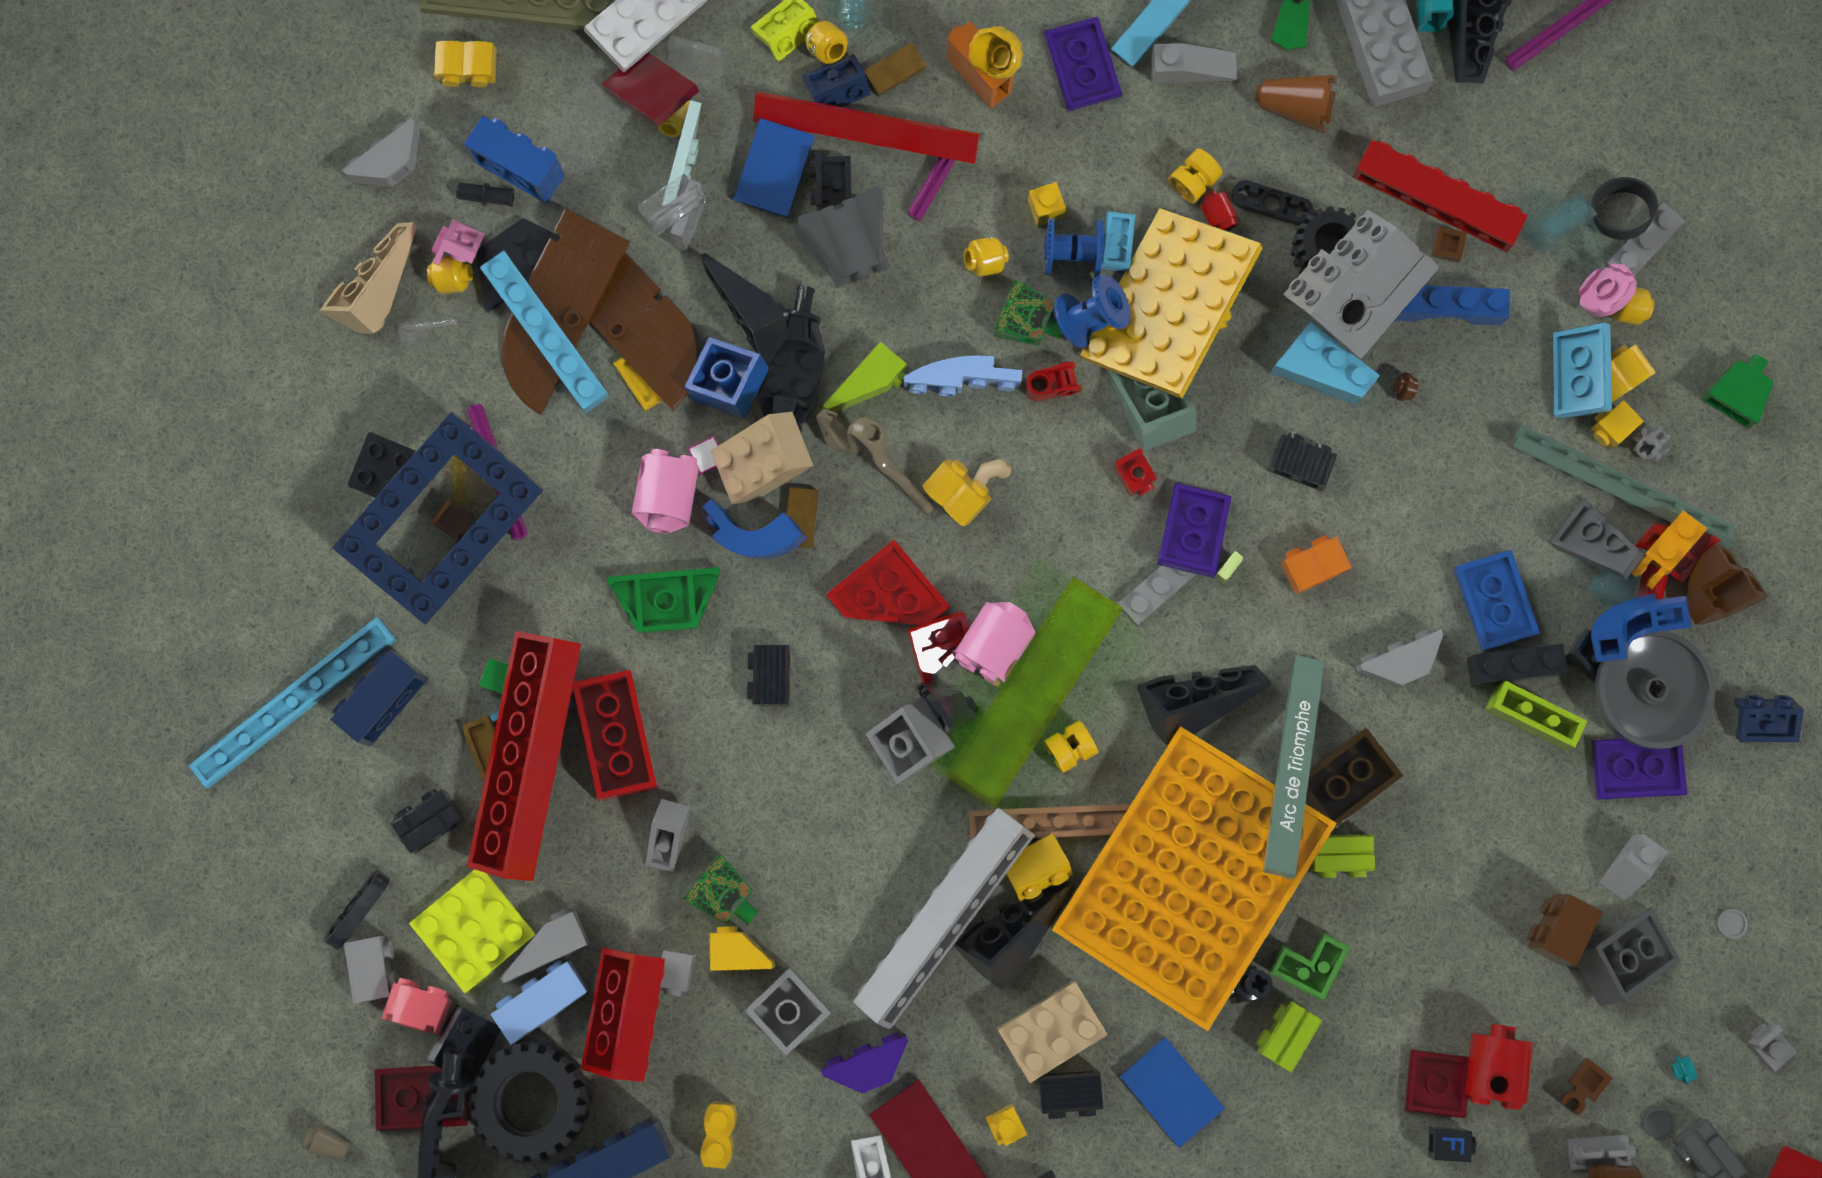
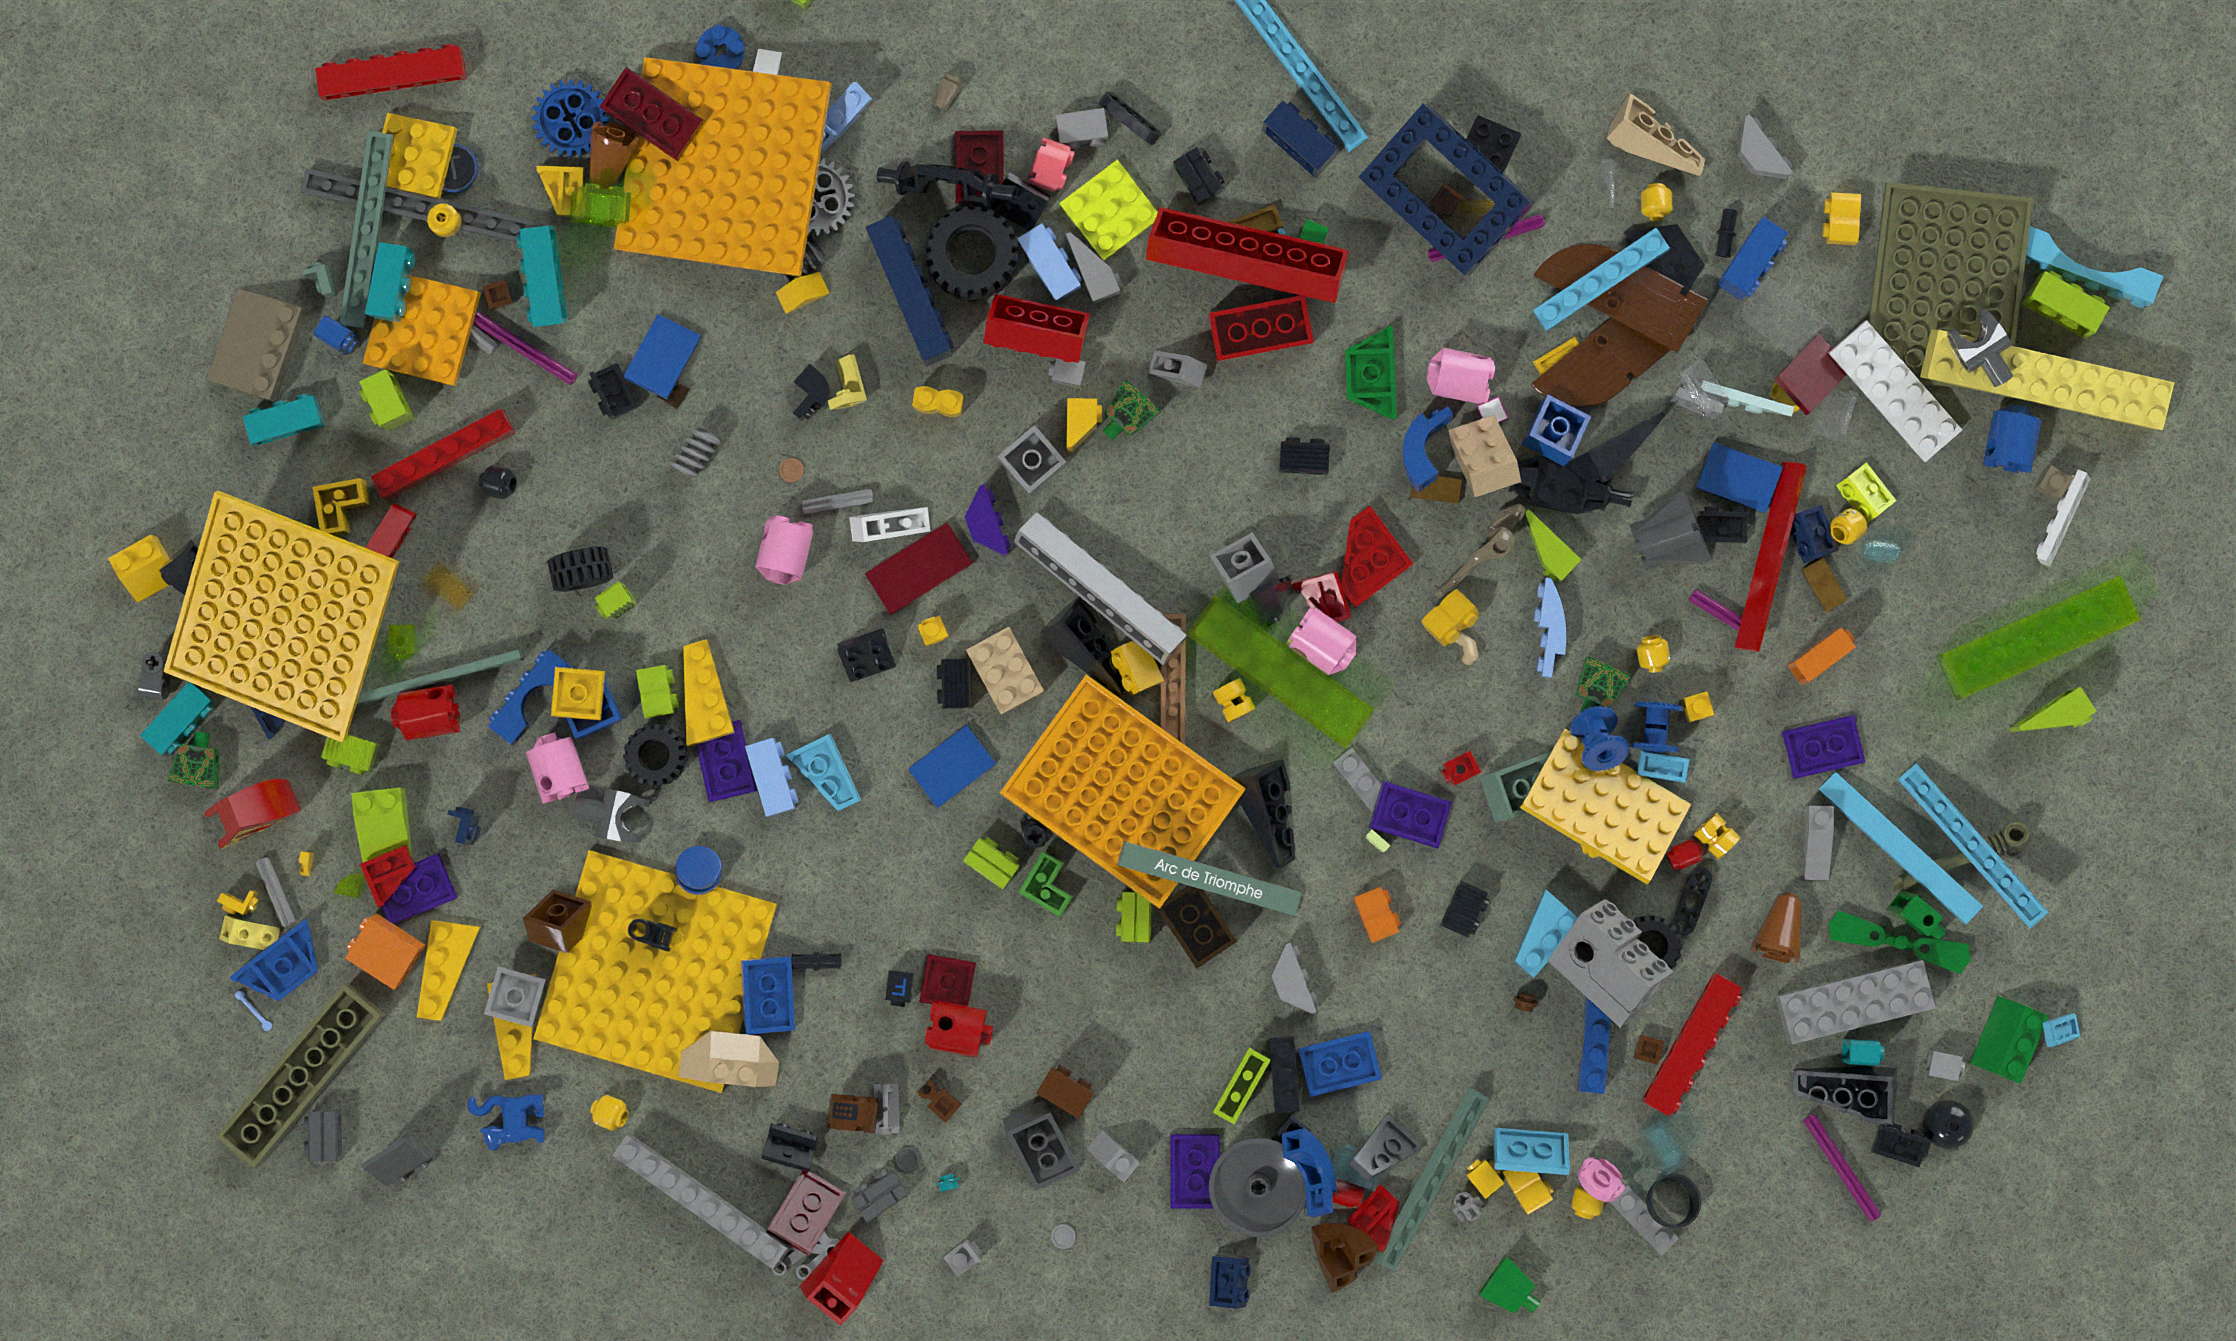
camera: 100 degrees right, 5 degrees up
bright pink bracket [431,219,485,265] -> none
yellow hair [969,26,1024,79] -> none
red piece [1024,361,1082,401] -> none
light orange hinge [1631,510,1707,589] -> none

